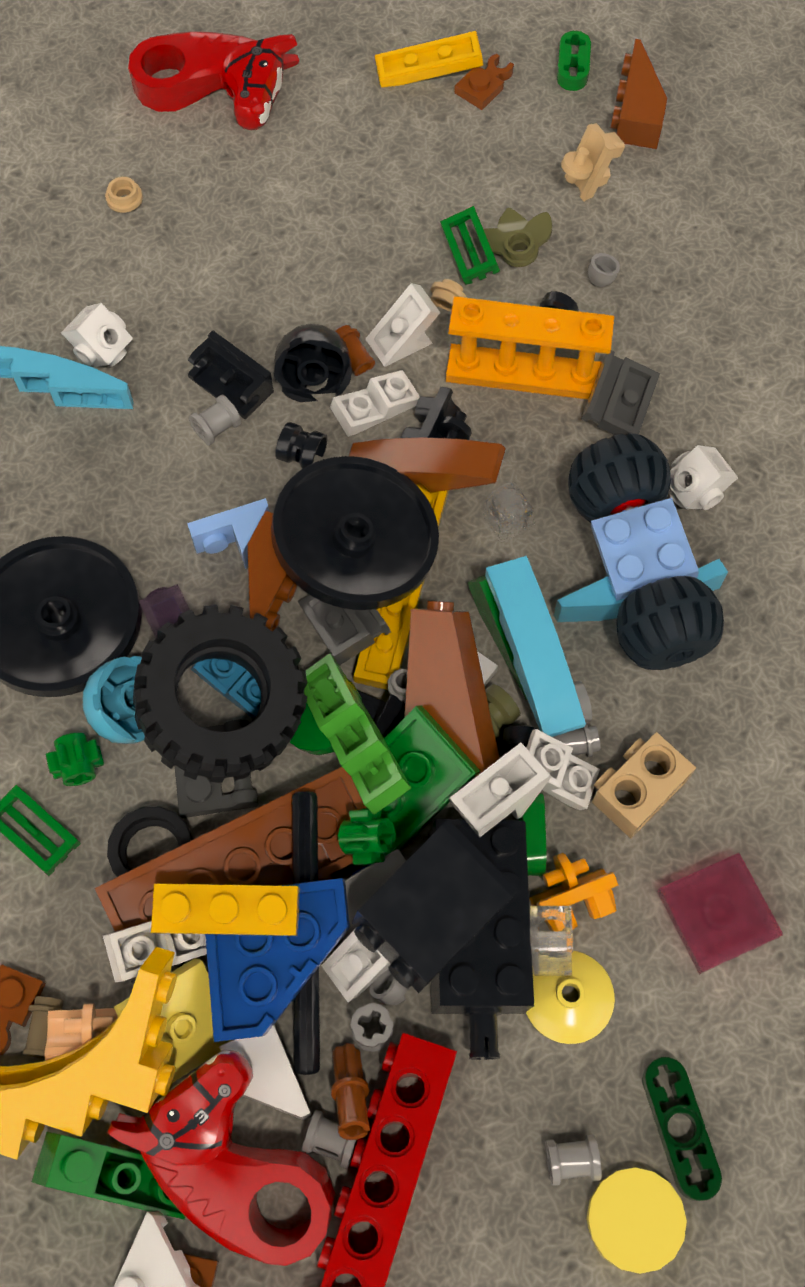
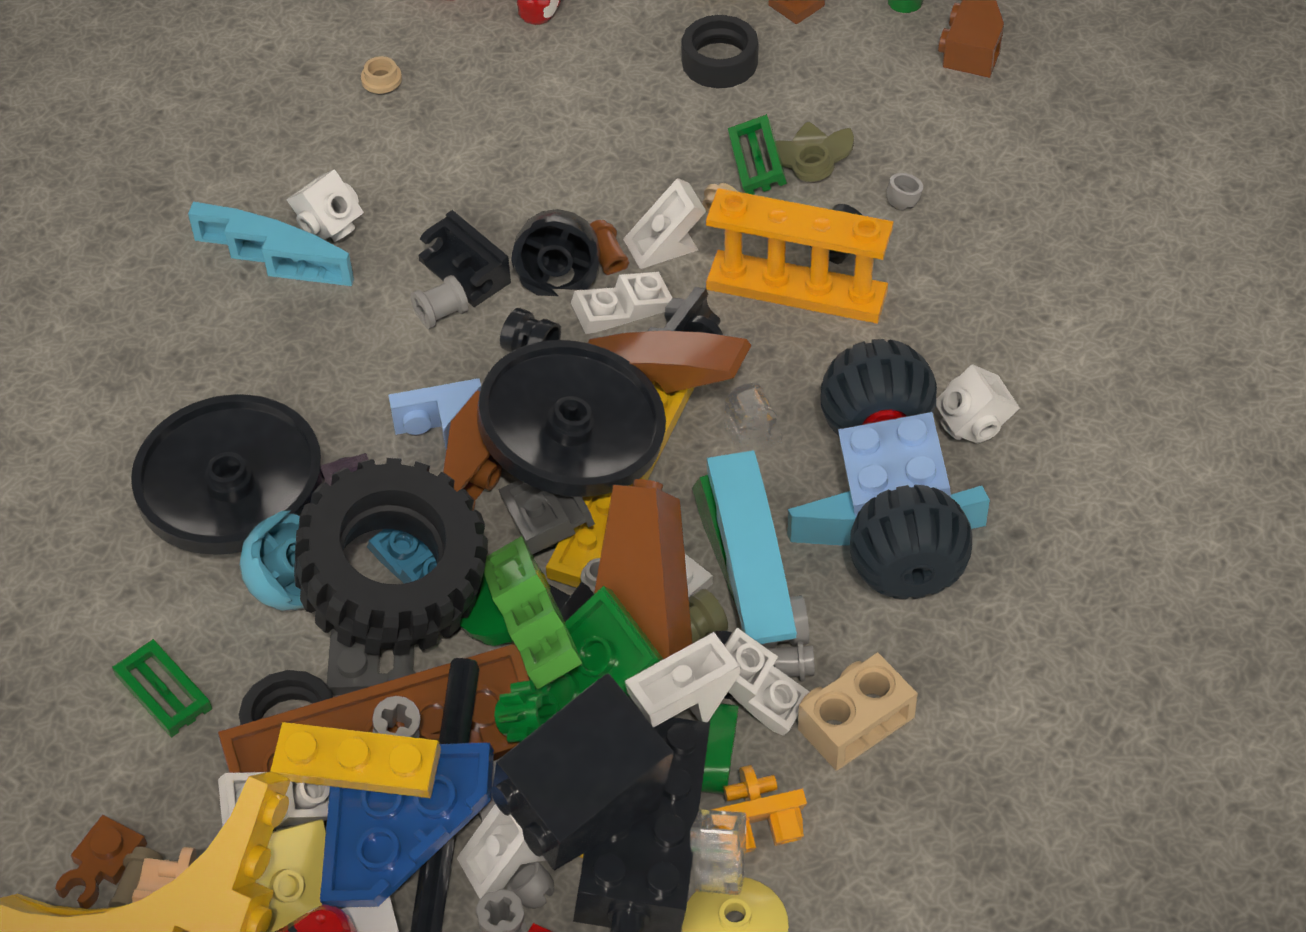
camera: 10 degrees right, 15 degrees down
green gear [45,733,104,786] -> none
tan hips [561,123,625,202] -> none
dark grey plate [581,350,660,435] -> none
clear pink plate [657,853,783,975] -> none
none -> light grey bush [372,696,420,738]
none -> black tyre [681,15,759,89]

